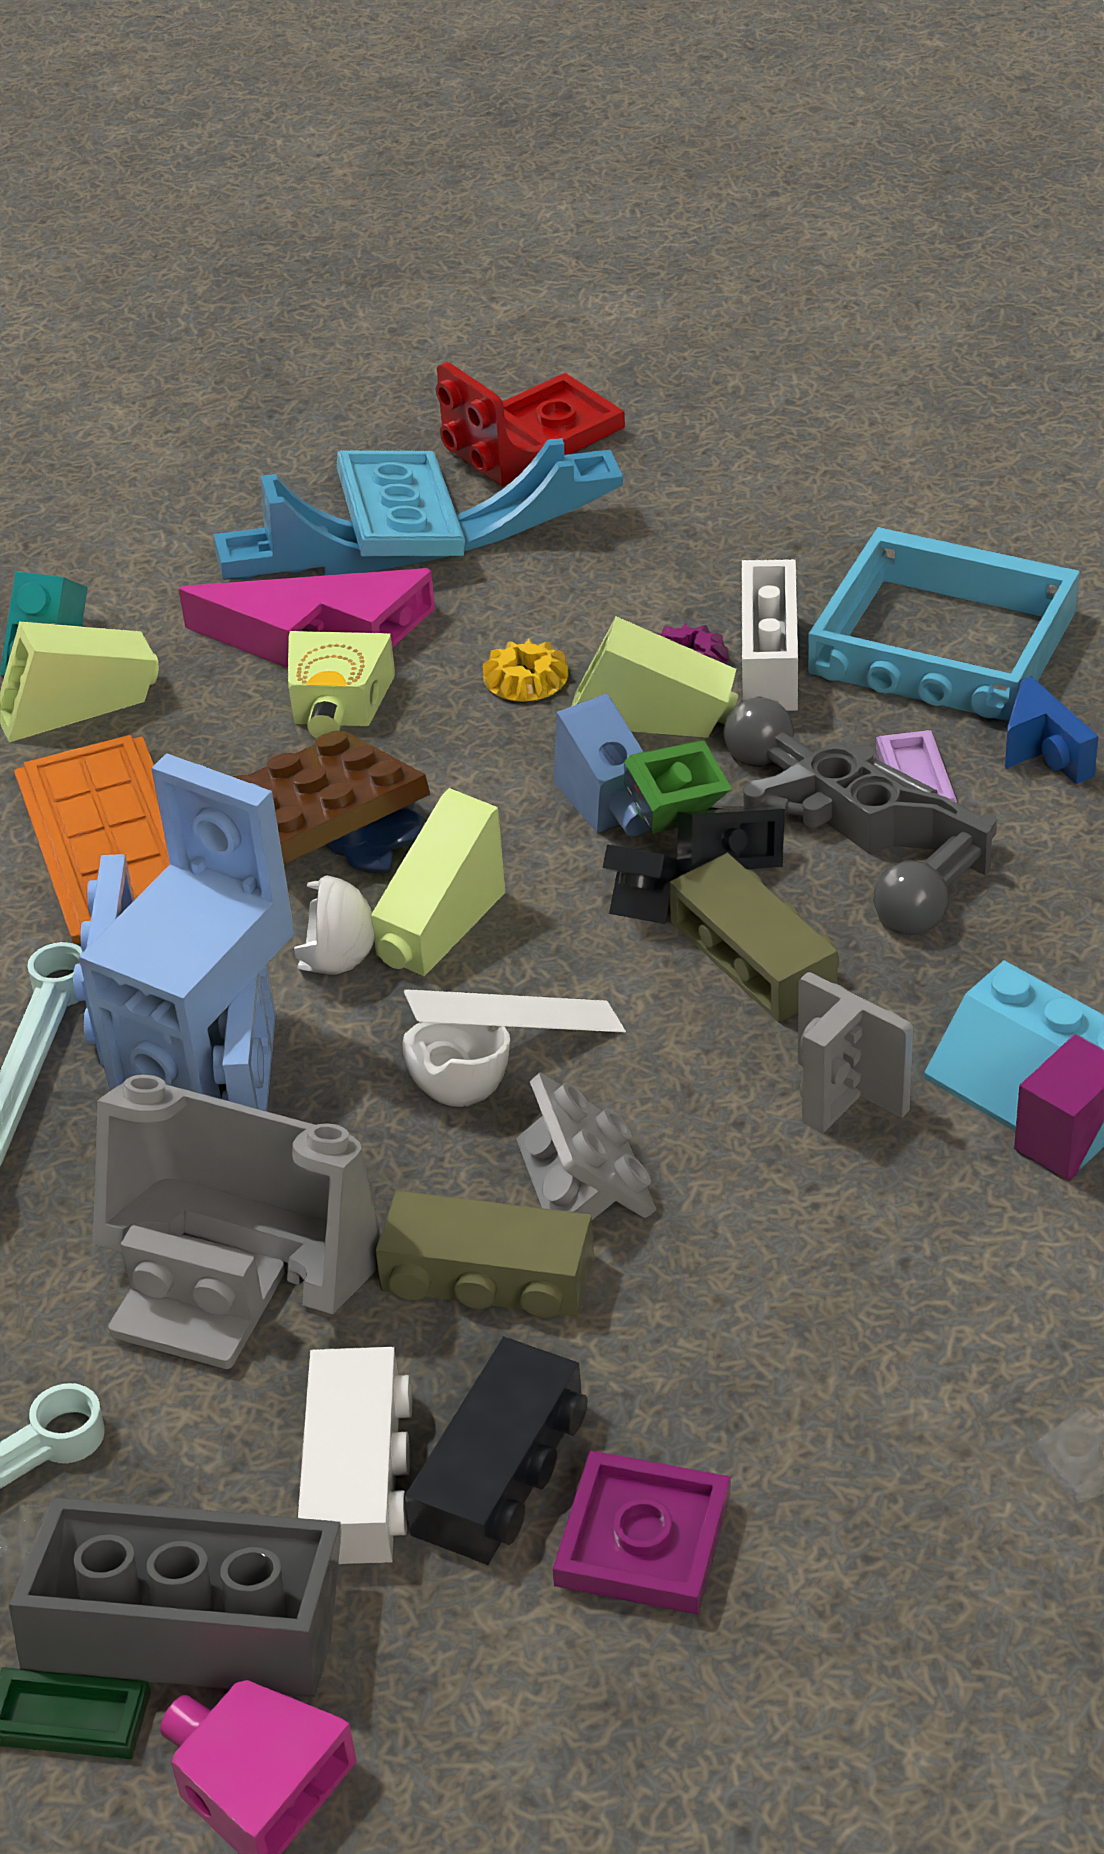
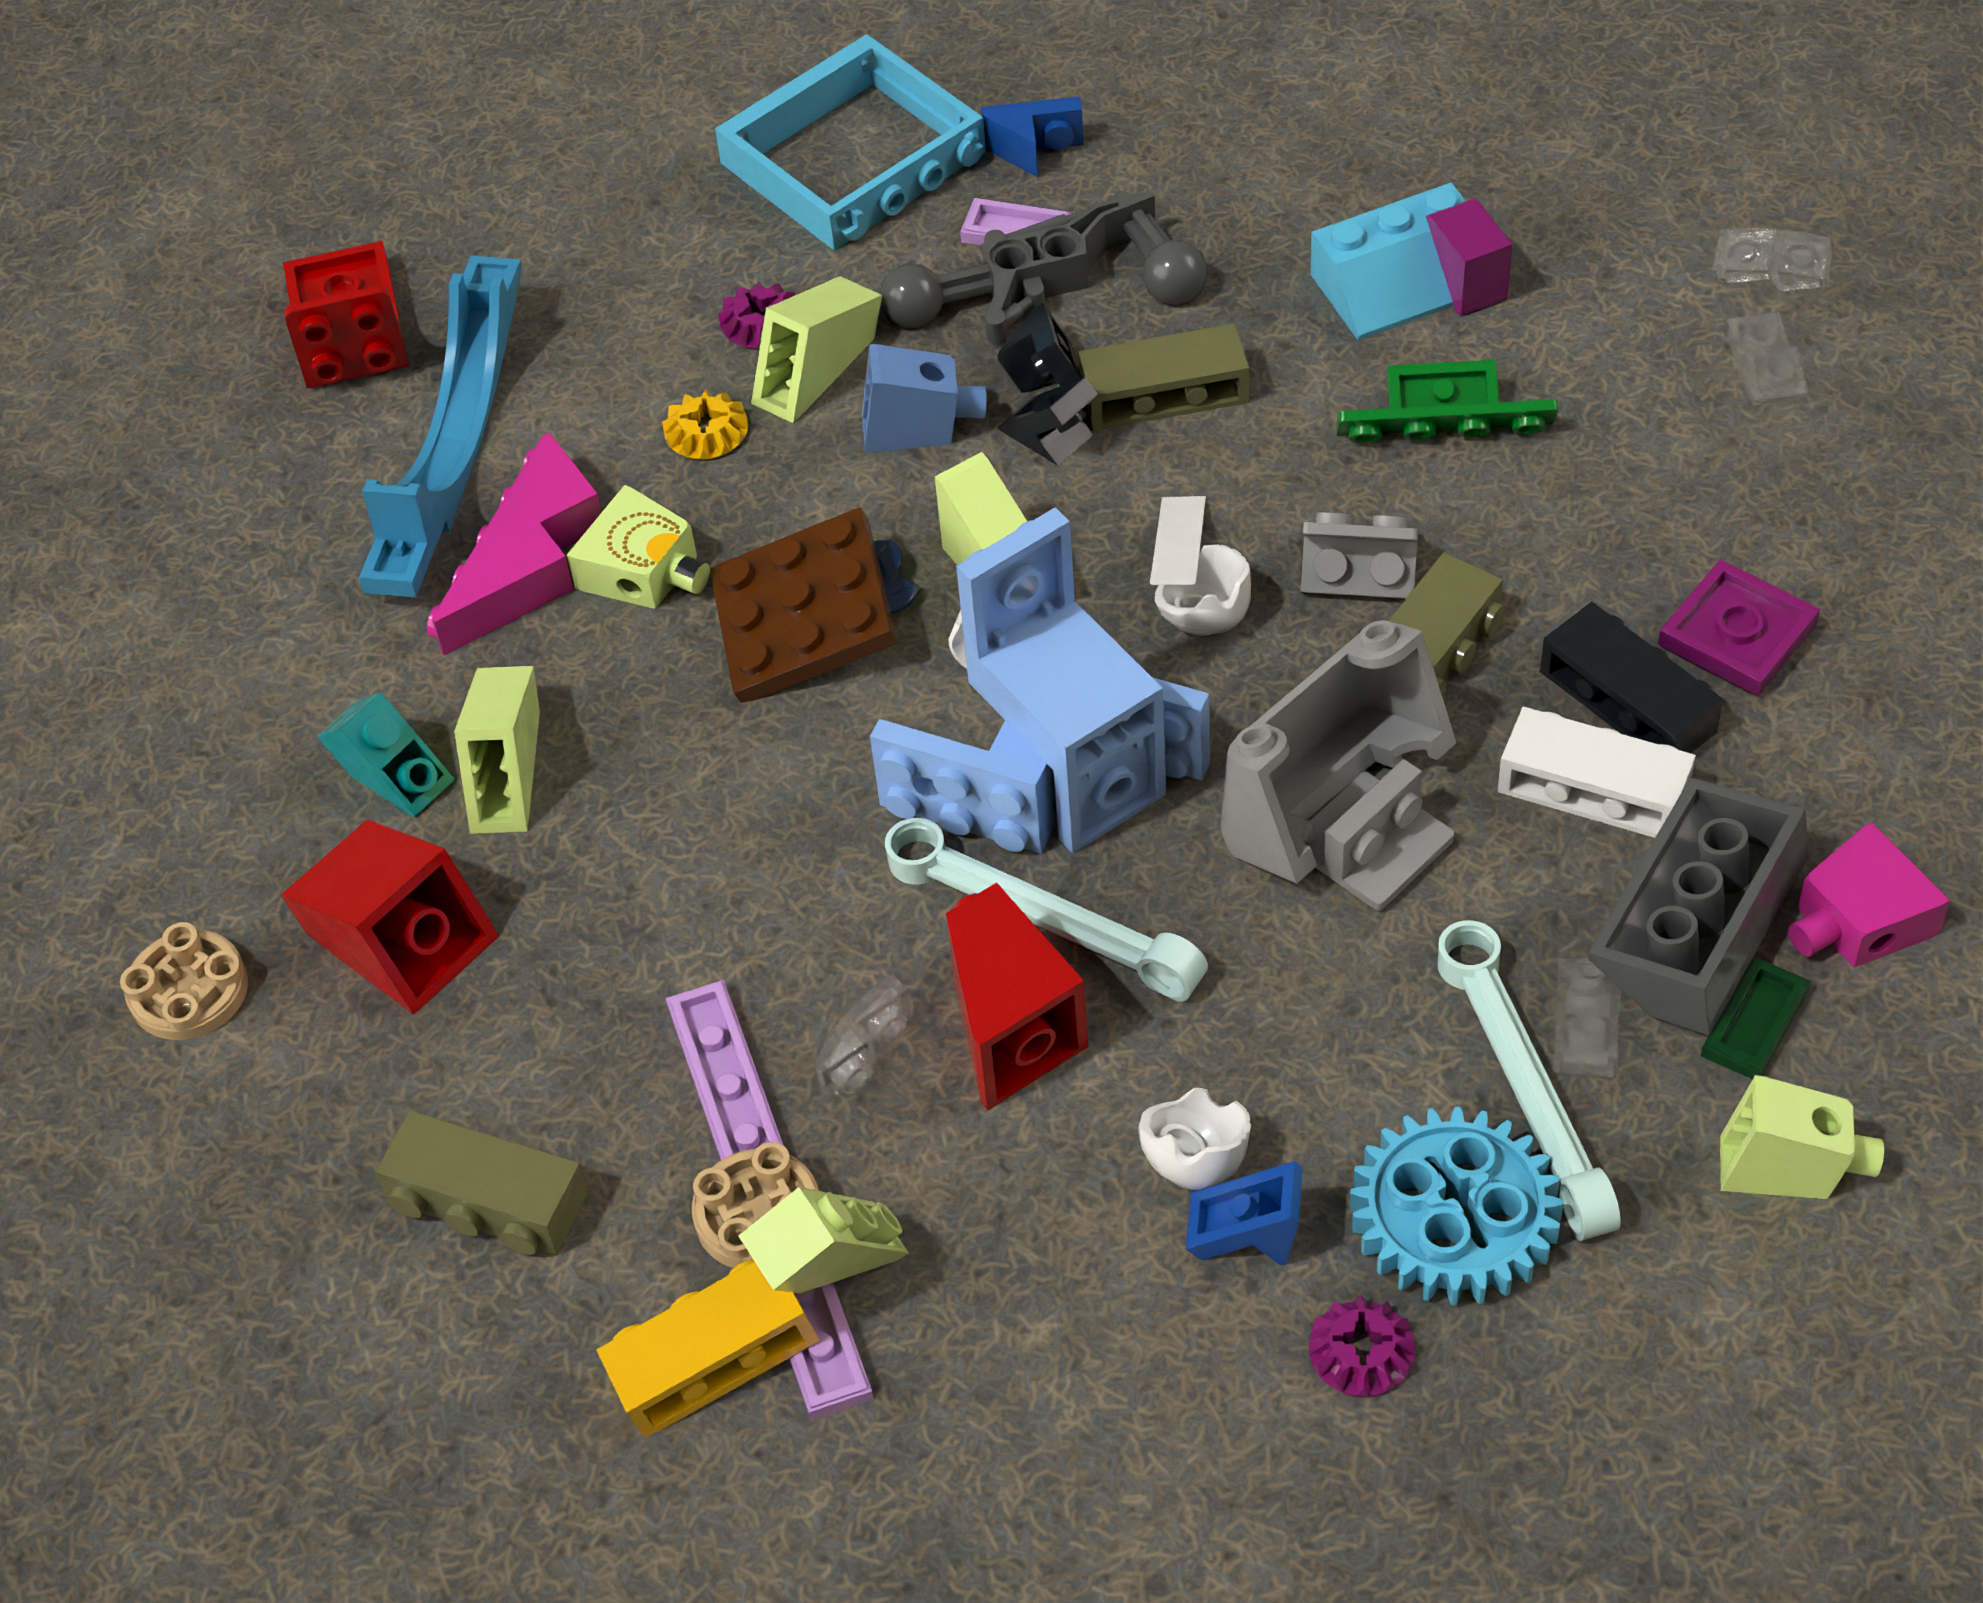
camera: 65 degrees left, 10 degrees up
orange piece [14,735,170,944] -> none
medium azure tile [337,450,465,556] -> none
bright green slope [624,740,732,834] -> none
white brick [742,560,798,711] -> none
light grey bracket [798,972,913,1133] -> none
none -> green bracket [1336,360,1558,443]

